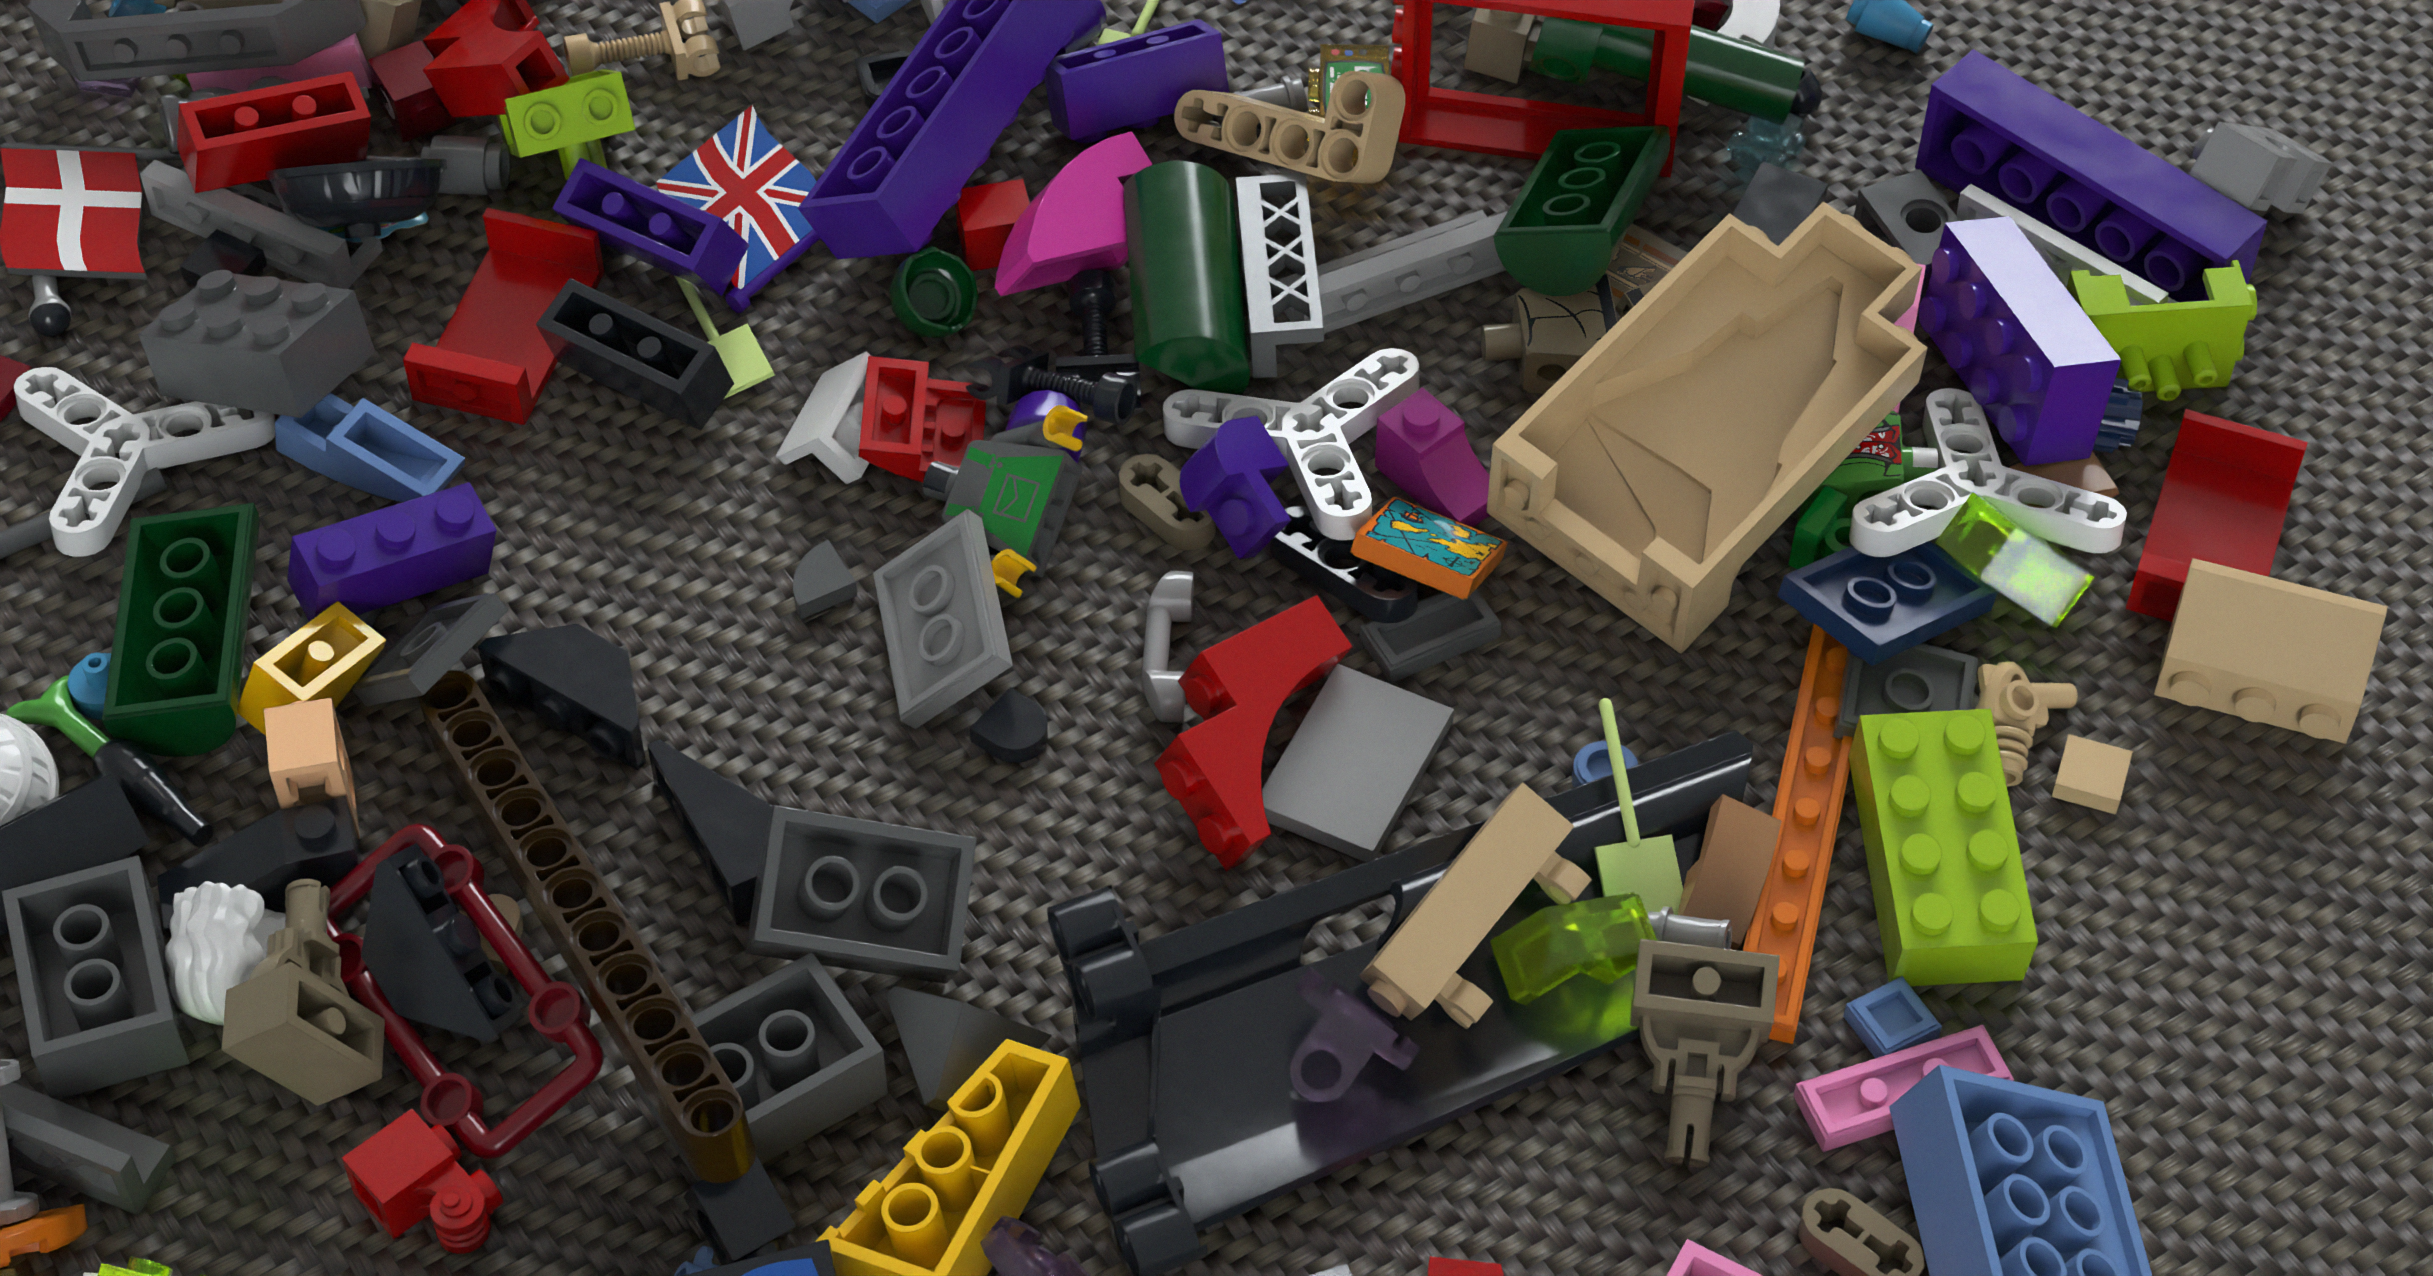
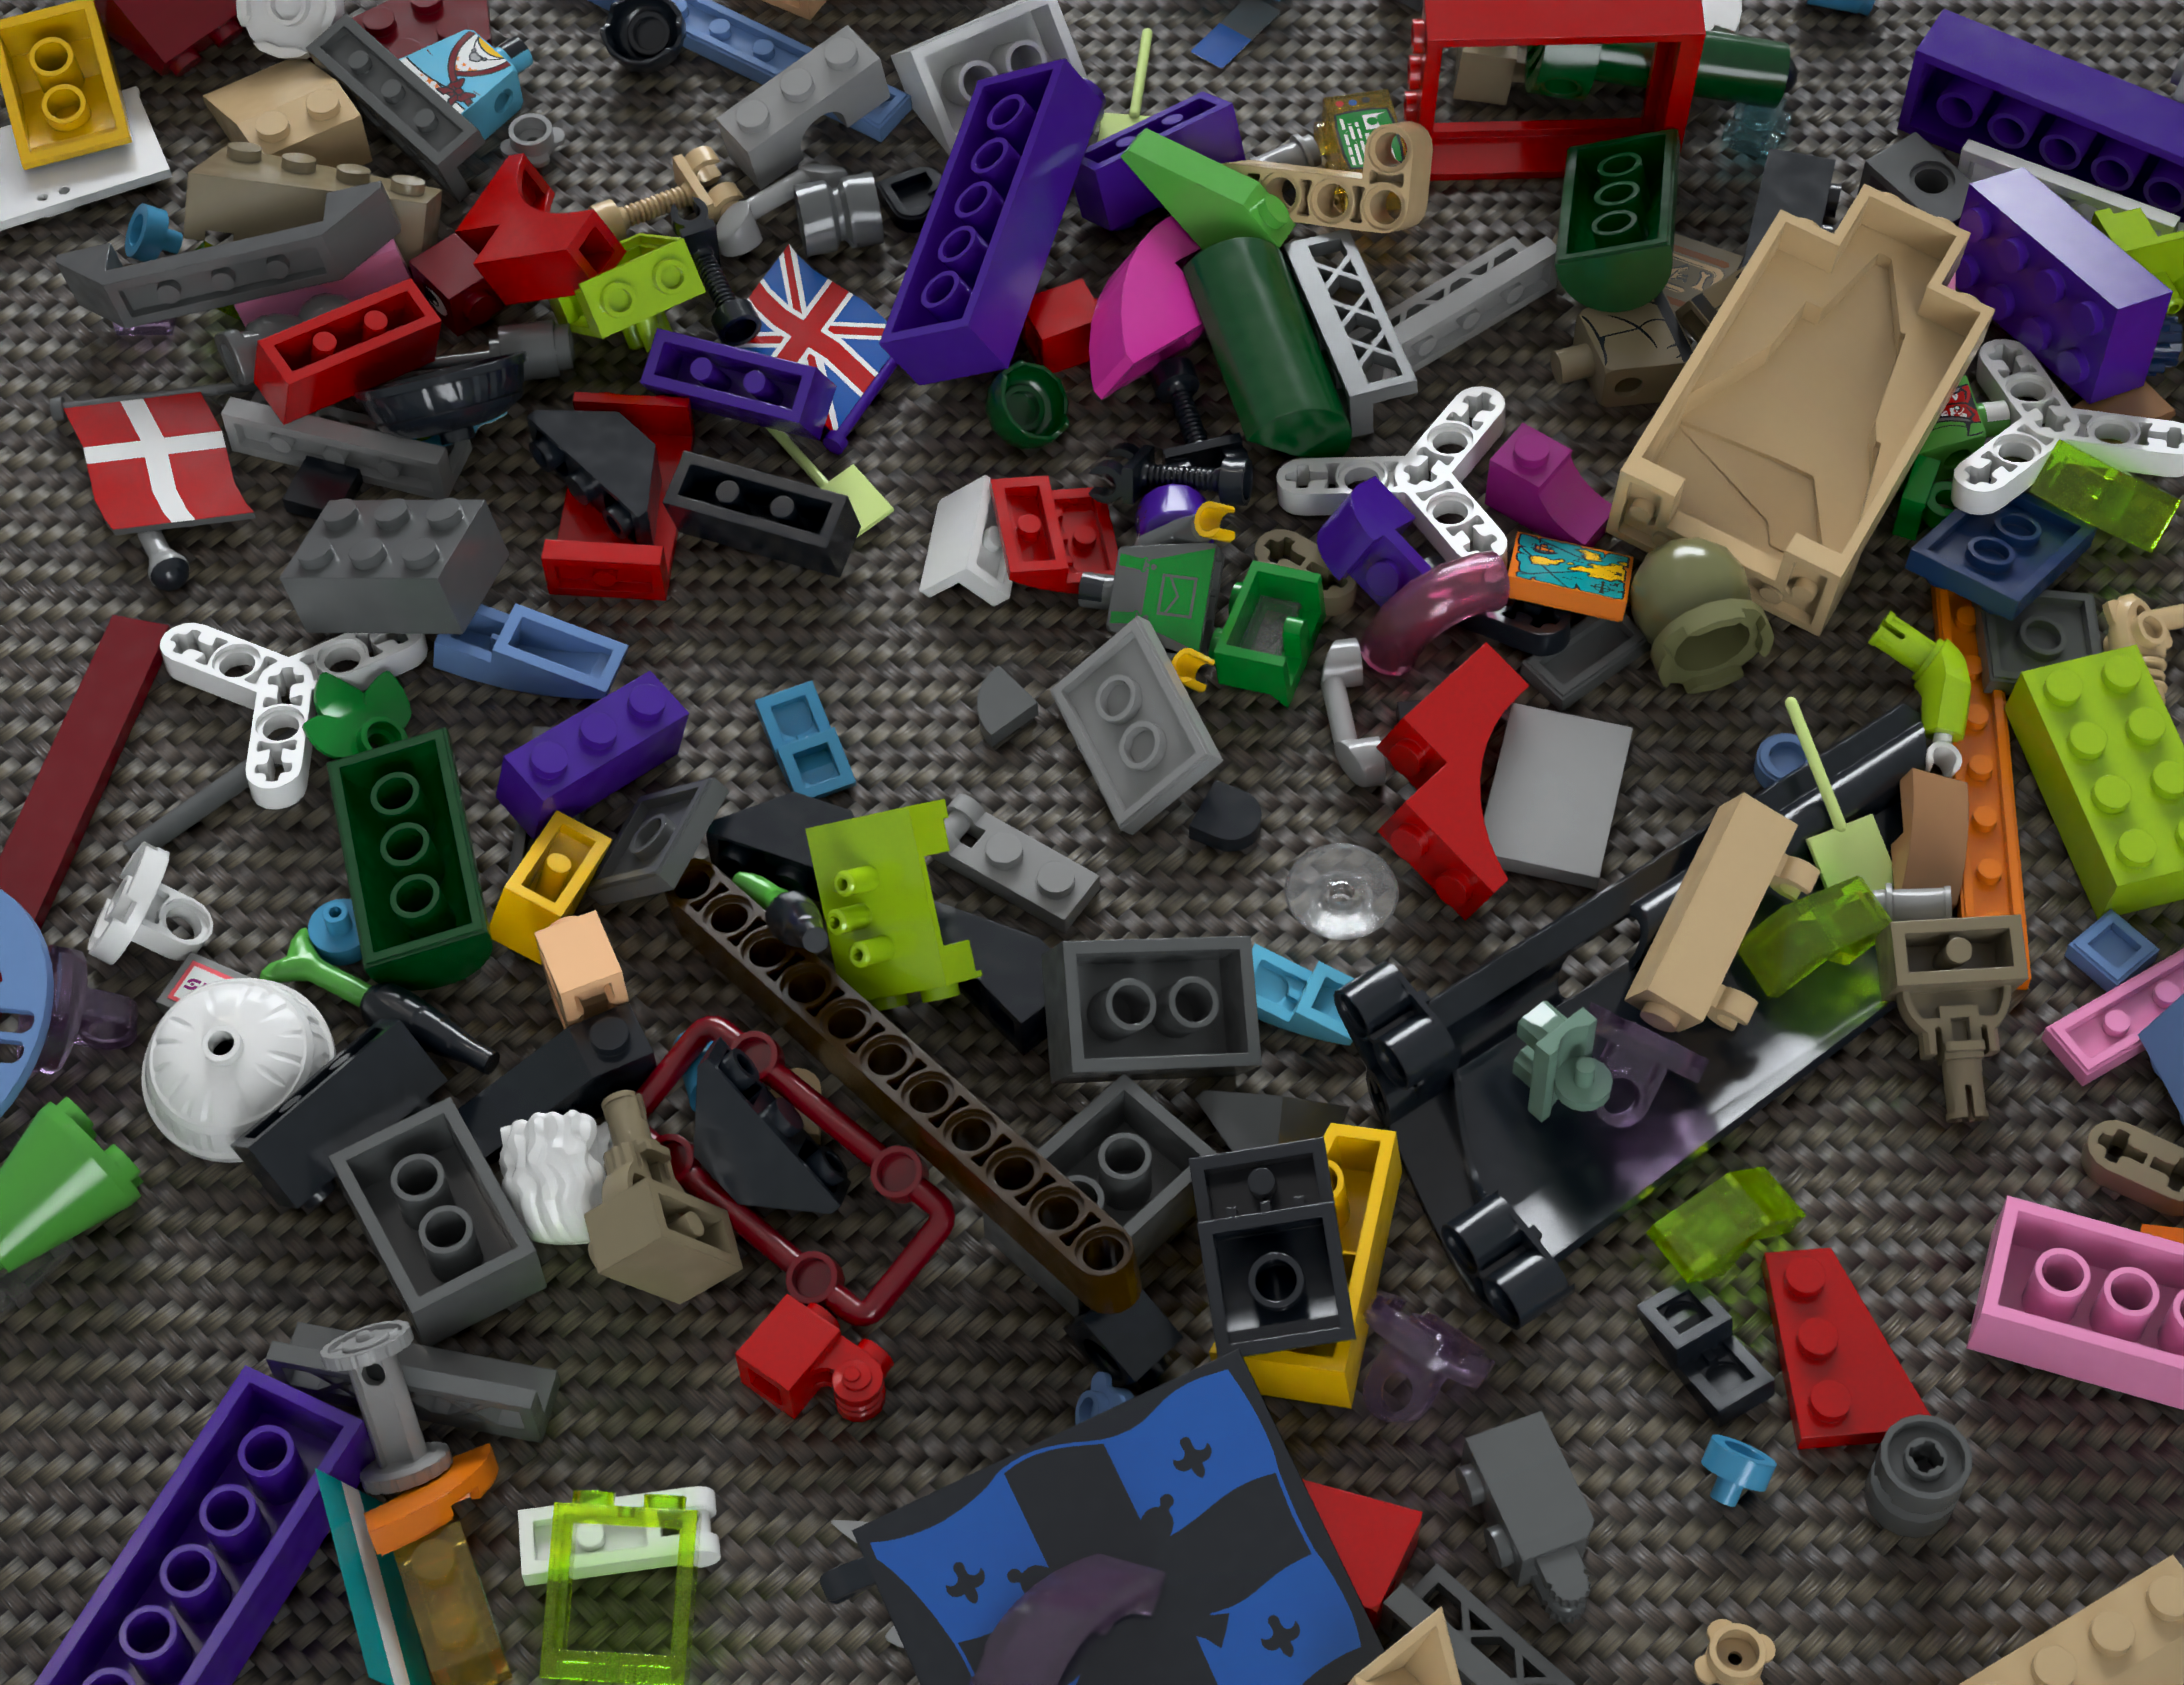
camera: 10 degrees left, 5 degrees up
none -> green plate [302,671,412,760]
none -> black slope [527,410,662,545]
none -> black bar [670,197,762,347]
none -> light grey bar [716,163,848,257]
none -> black piece [732,872,829,953]
none -> dark azure slope [755,680,856,799]
none -> dark grey wheel [793,172,884,256]
none -> lime piece [805,799,983,1011]
none -> light grey plate [930,794,1100,933]
none -> bright green slope [1120,128,1296,250]
none -> black slope [1188,1137,1356,1358]
none -> green window [1209,560,1326,708]
none -> medium azure slope [1252,943,1354,1046]
none -> clear piece [1285,843,1399,940]
none -> clear pink cylinder [1360,550,1510,676]
none -> sand green hips [1513,1001,1613,1122]
none -> olive tile [1629,537,1775,694]
none -> clear neon green slope [1646,1166,1806,1283]
none -> lime arm [1868,611,1971,778]

